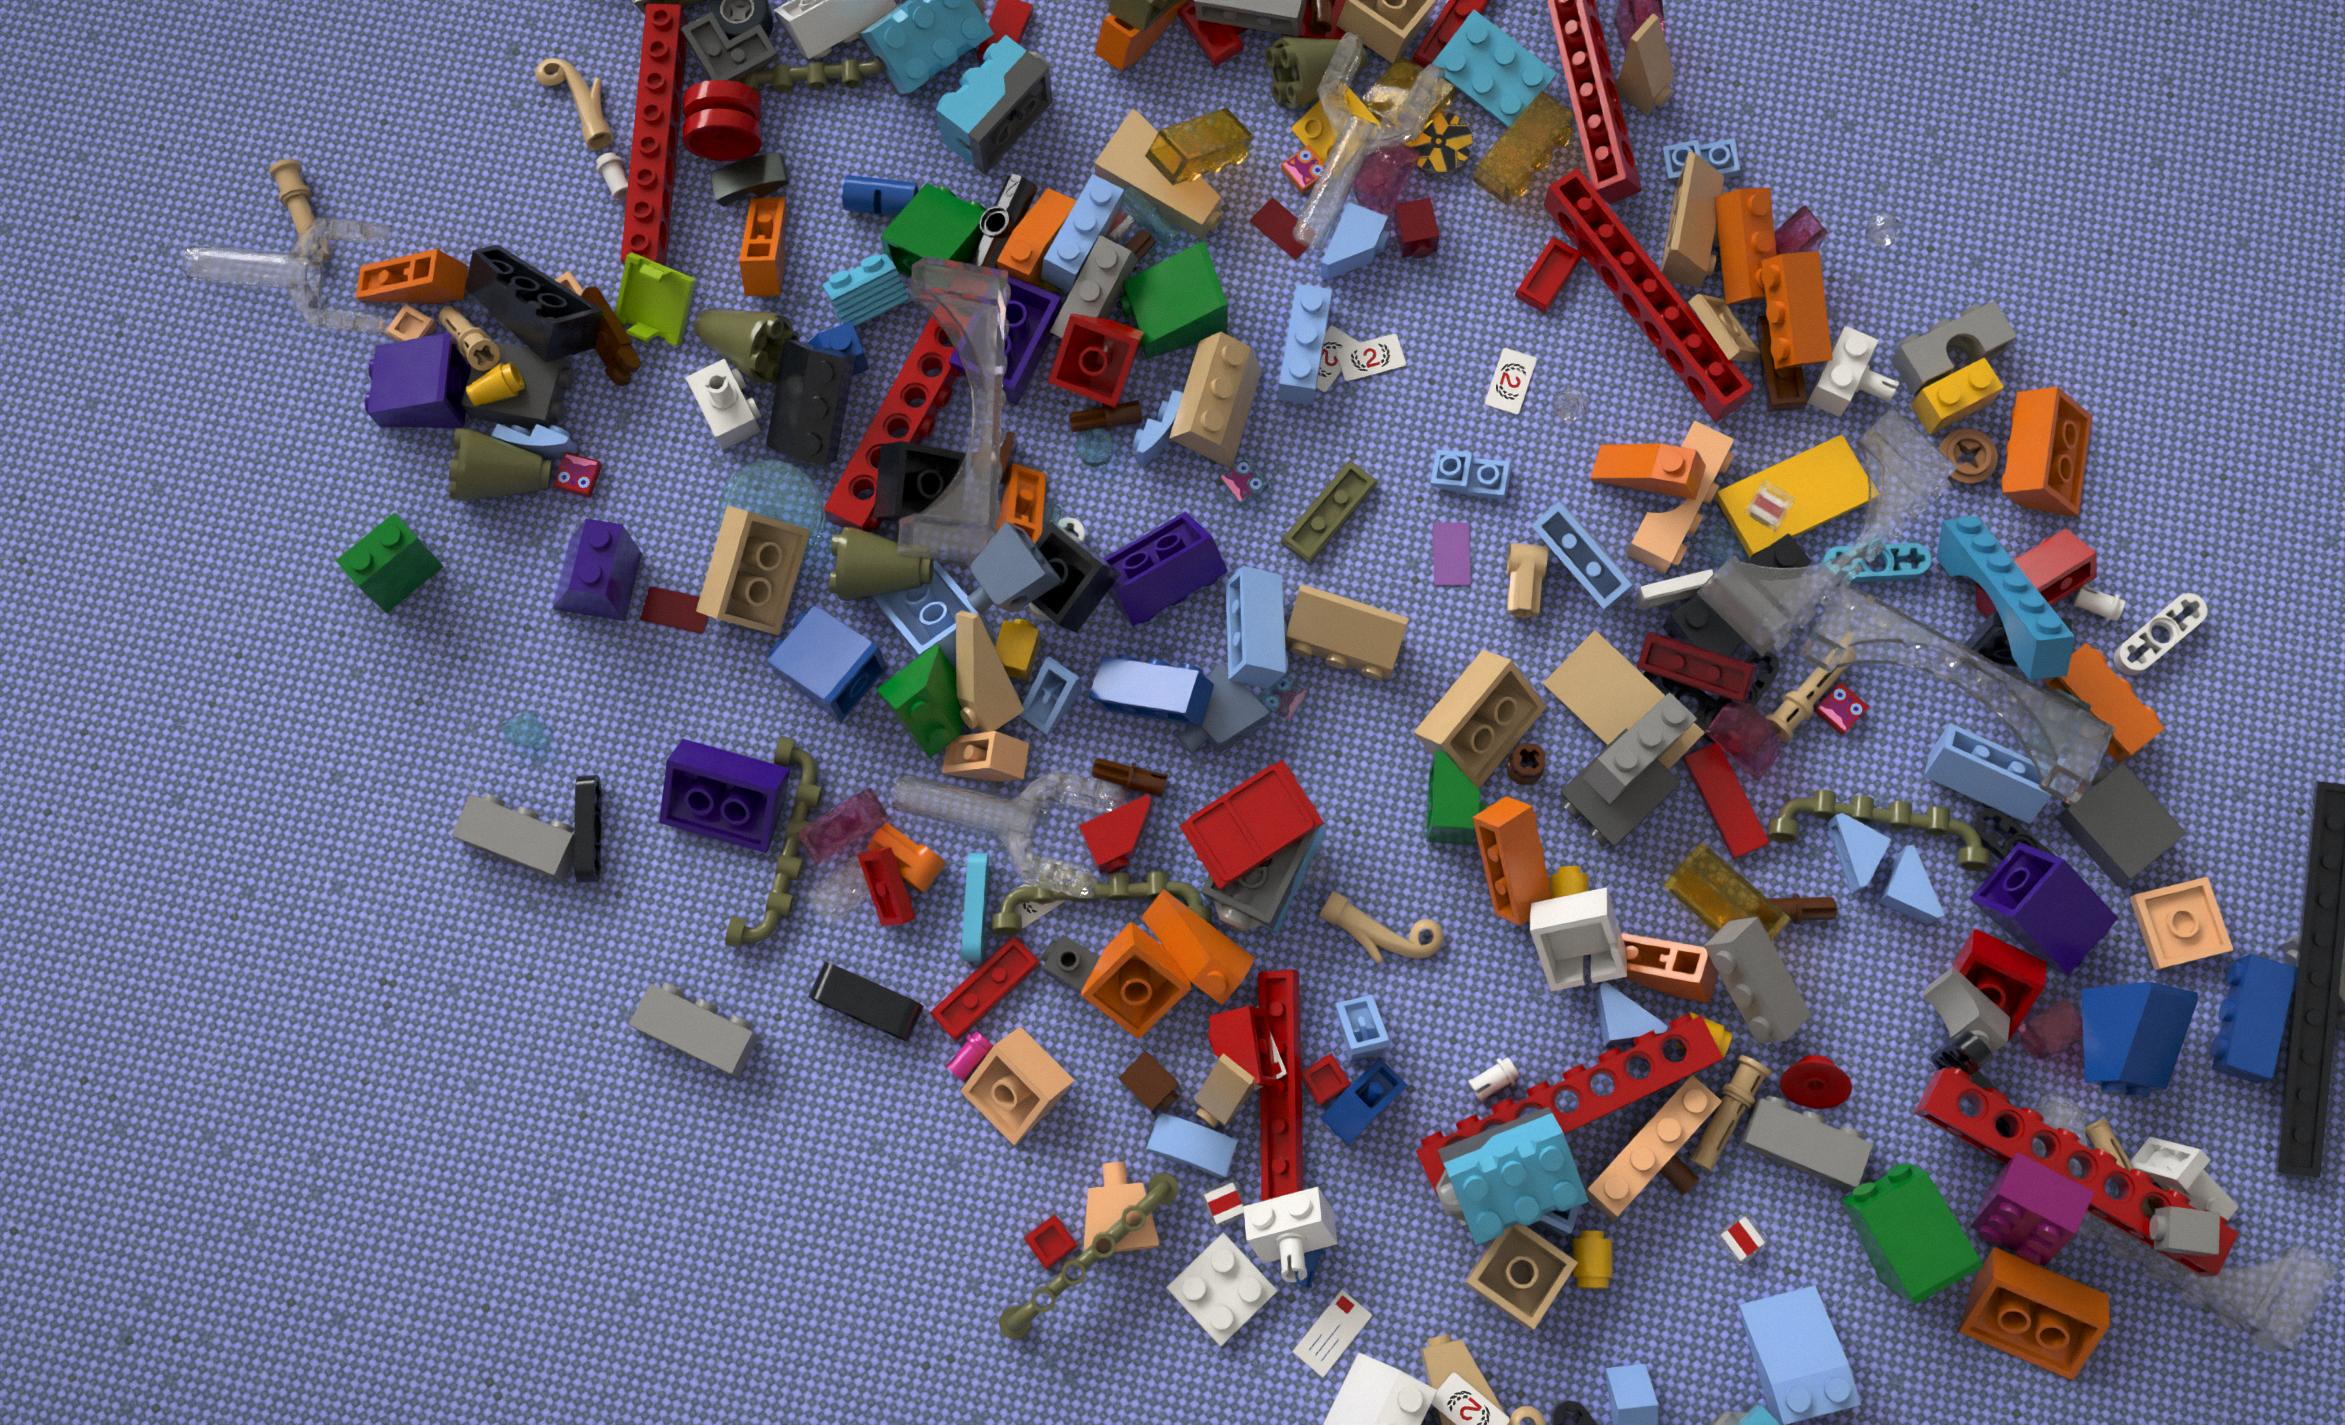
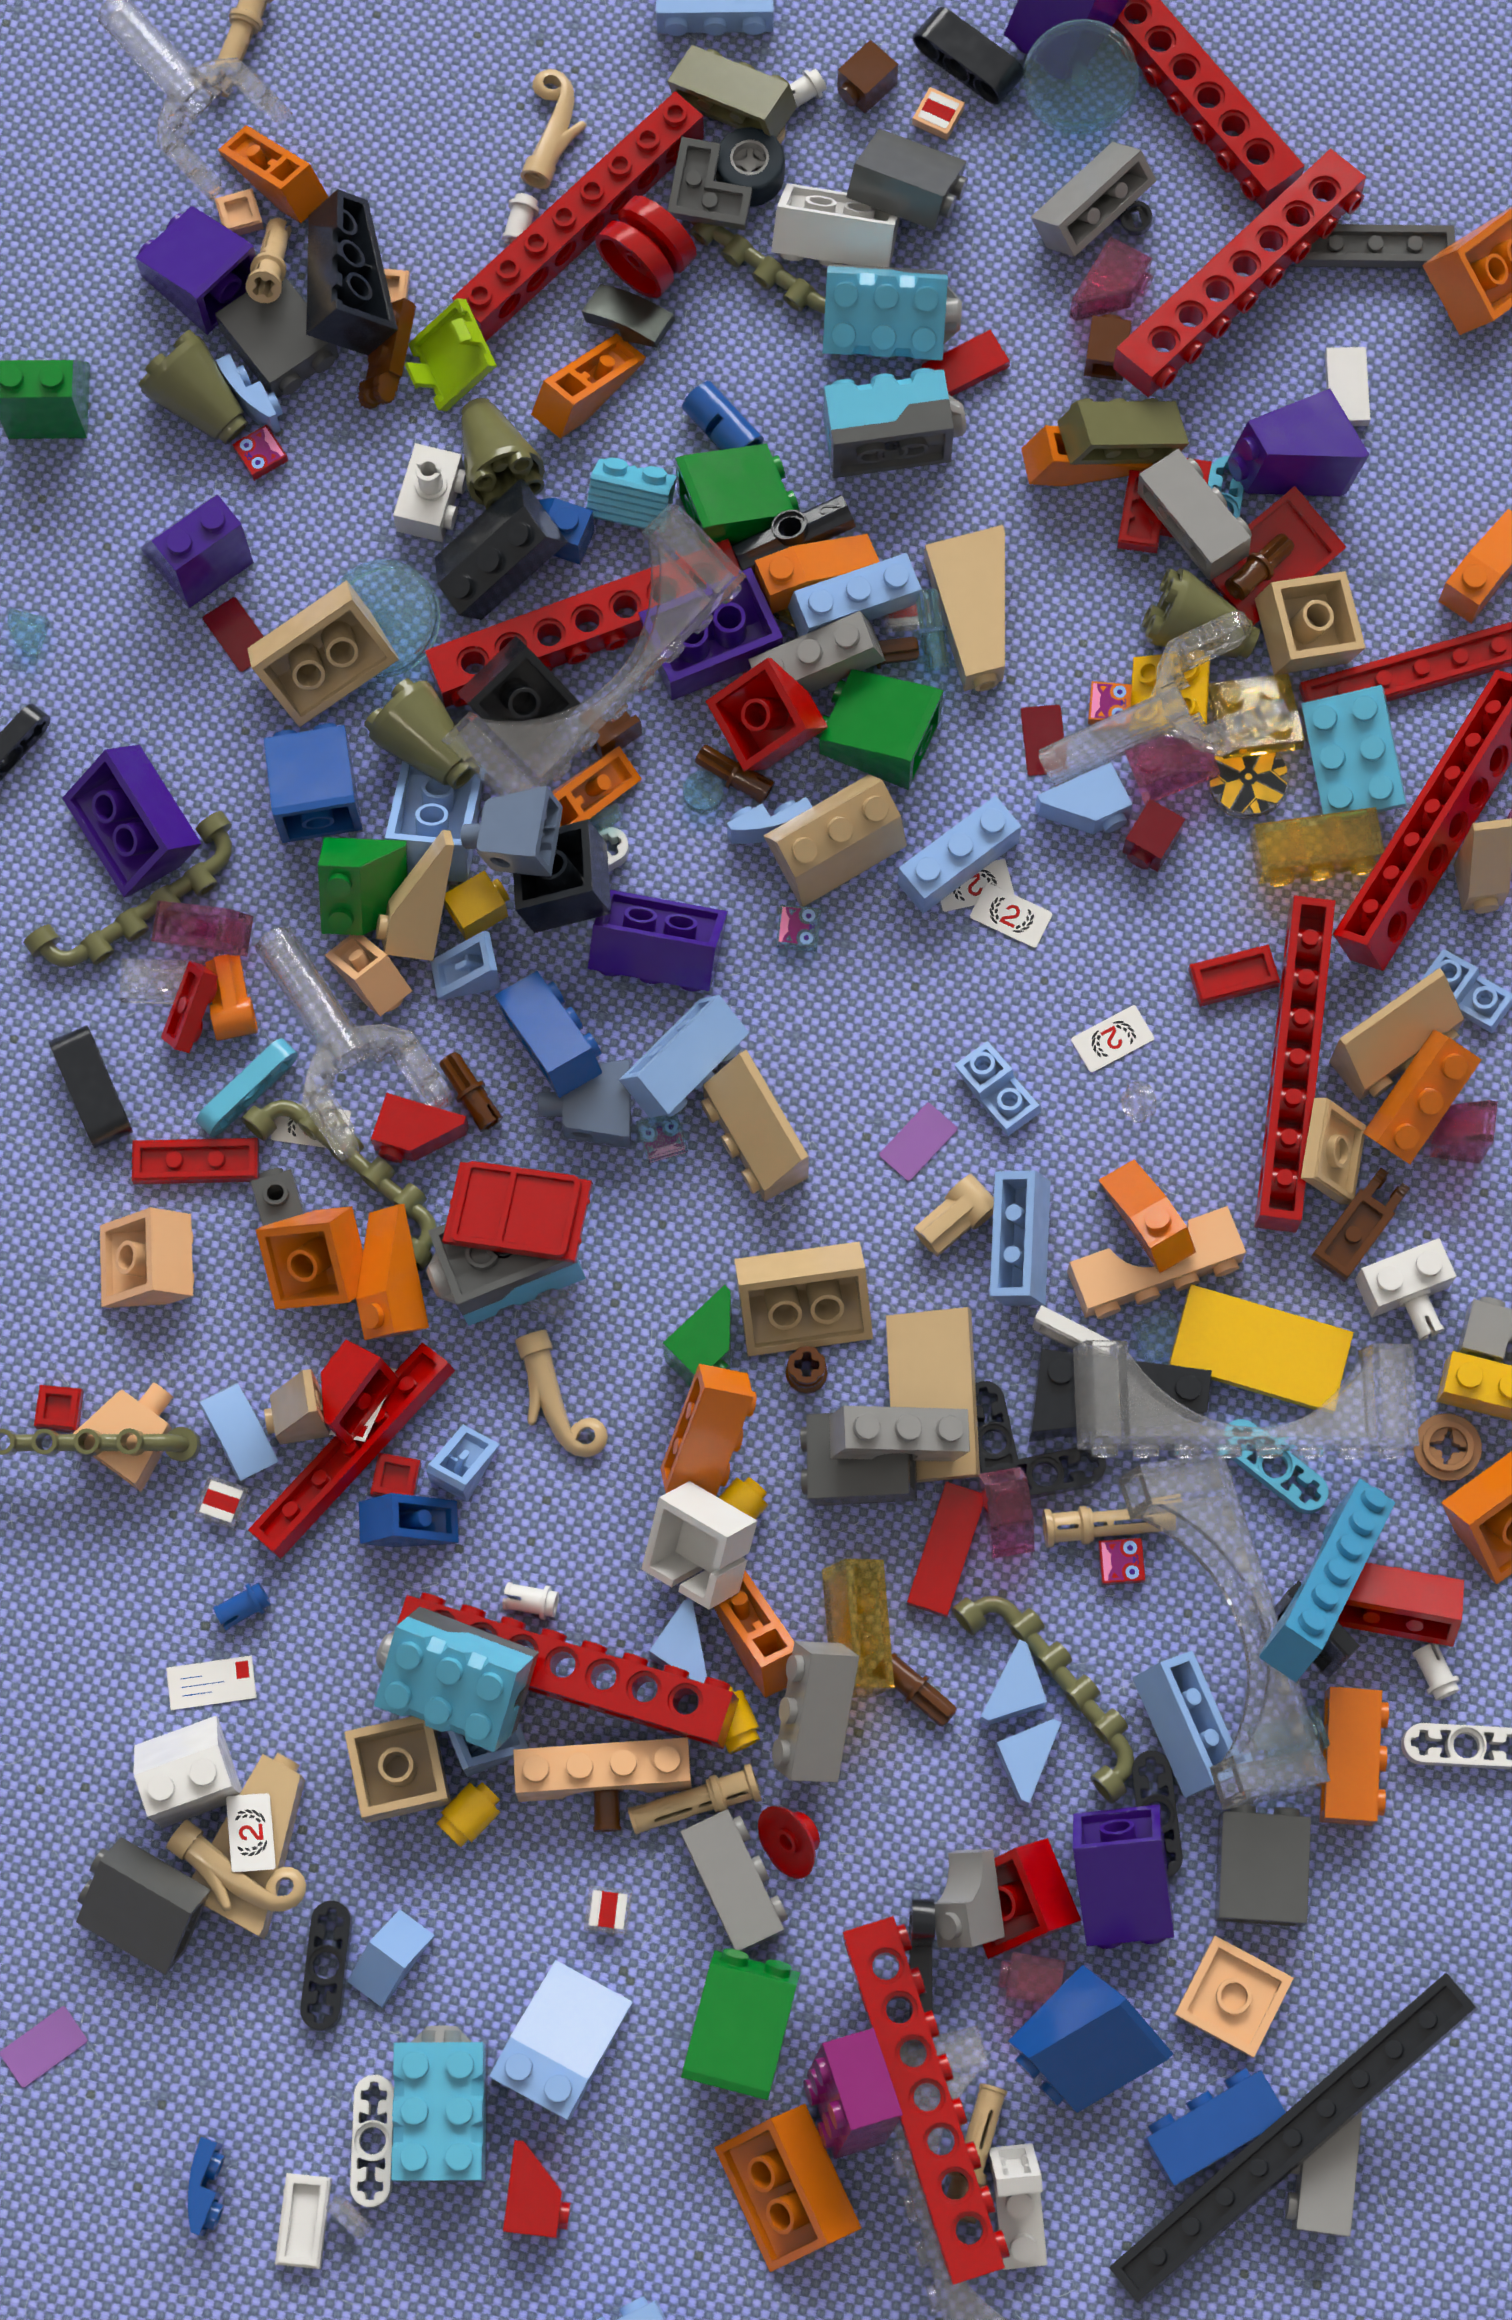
camera: 40 degrees right, 0 degrees up
yellow cone [466,362,525,407] -> none
dark pink pin [945,1031,994,1082] -> none
reddish brown brick [1118,1050,1180,1115] -> none
clear yellow brick [1145,108,1254,185] -> none
white plate [1166,1232,1278,1347] -> none
white brick [1243,1187,1338,1282] -> none
olive tile [1281,460,1378,565] -> none
dark red tile [1637,632,1758,703] -> none
clear tile [1743,480,1796,532] -> none
orange brick [1761,251,1833,369] -> none
light grey brick [2149,1206,2220,1257] -> none

